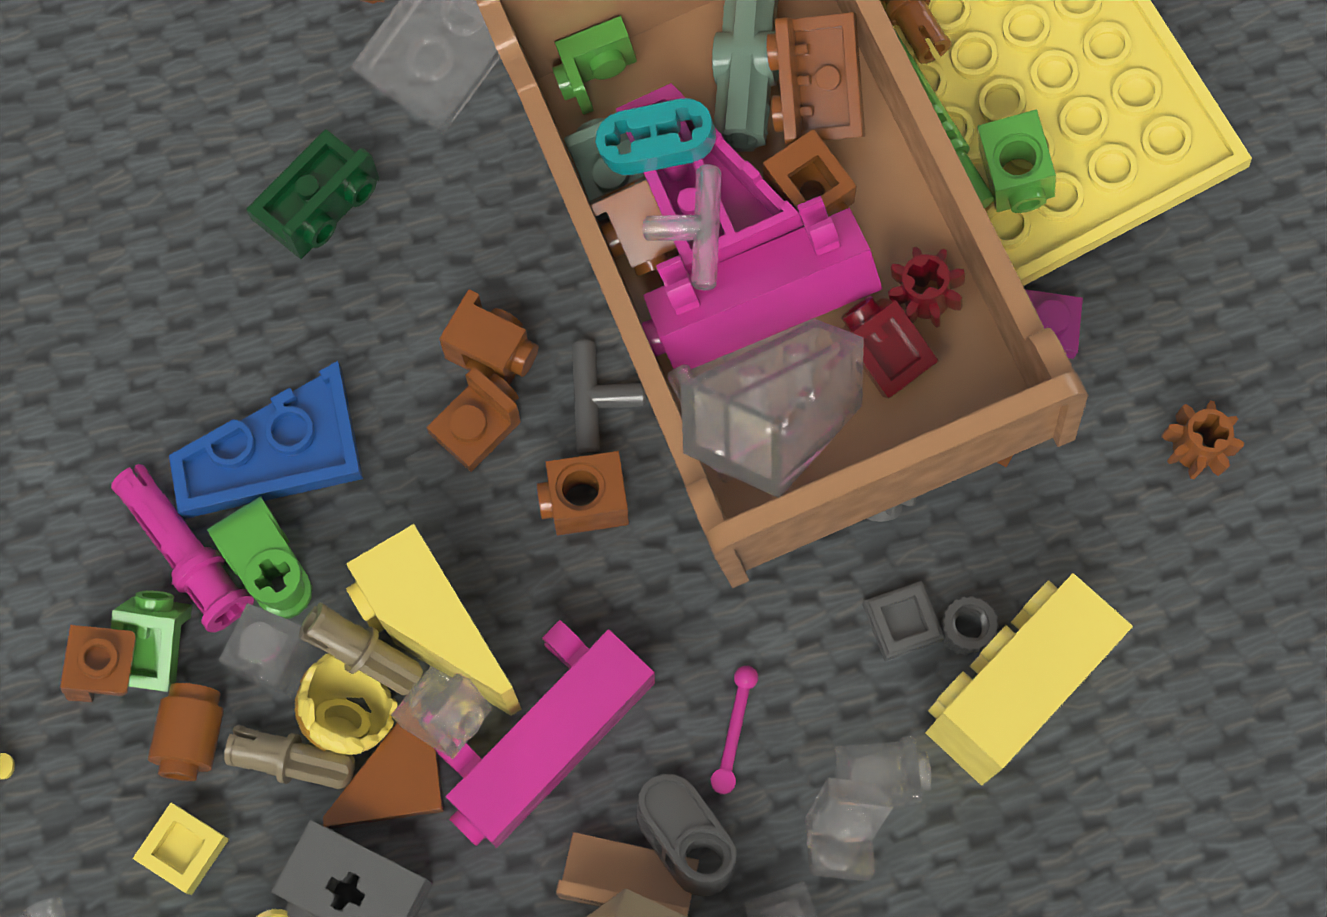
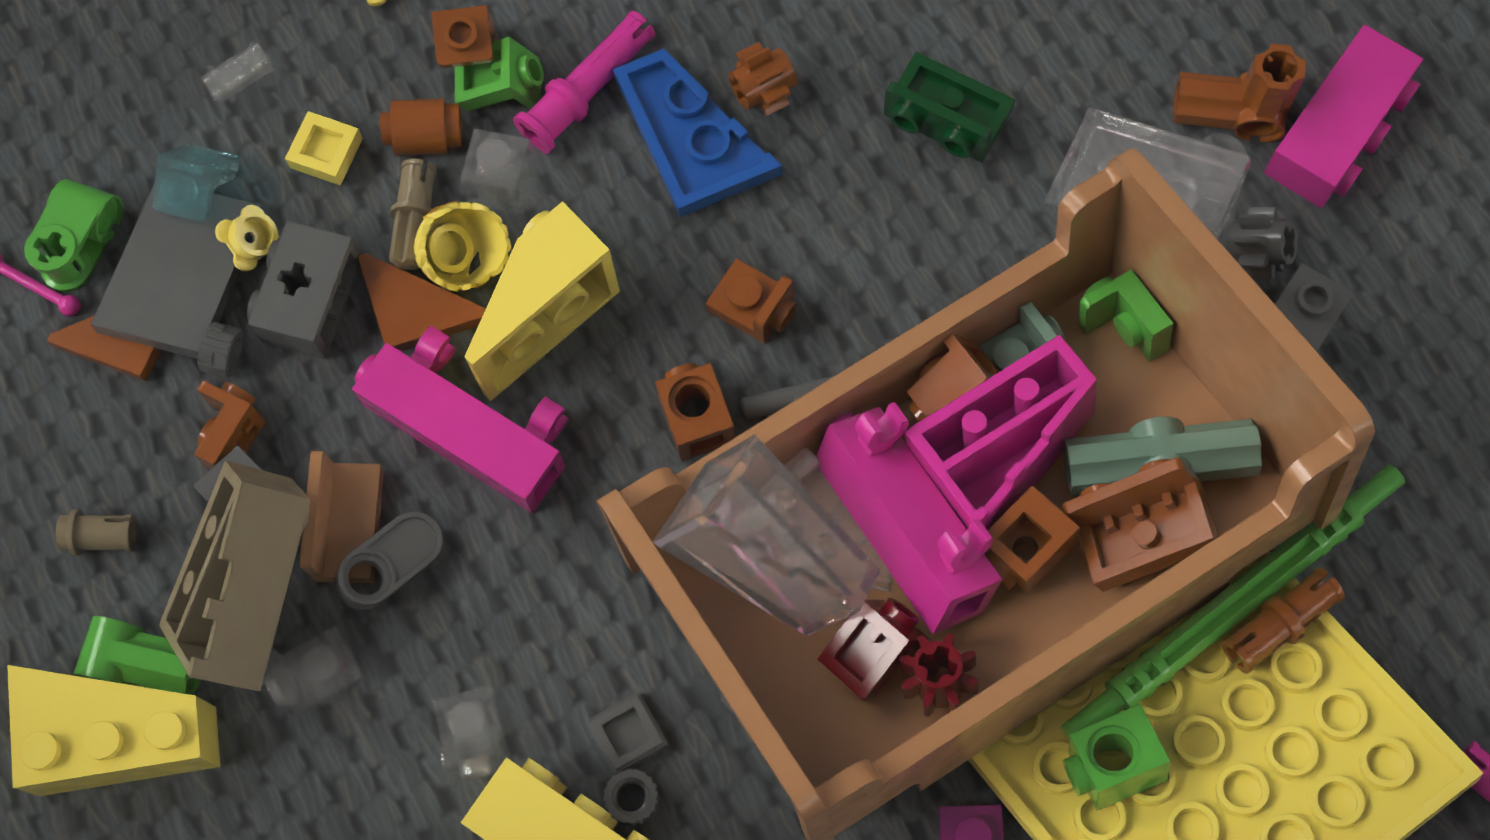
camera: 85 degrees right, 0 degrees up
bright green piece [207,496,312,619] -> none
dark tan axle [299,602,423,695] -> none
clear bracket [391,666,493,759] -> none
dark orange brick [439,289,539,385] -> none
teal beam [595,98,716,175] -> none
clear piece [643,164,721,291] -> none
dark pink hinge [711,665,758,794] -> none
clear bracket [805,777,893,881] -> none
none -> dark orange gear [728,42,797,116]

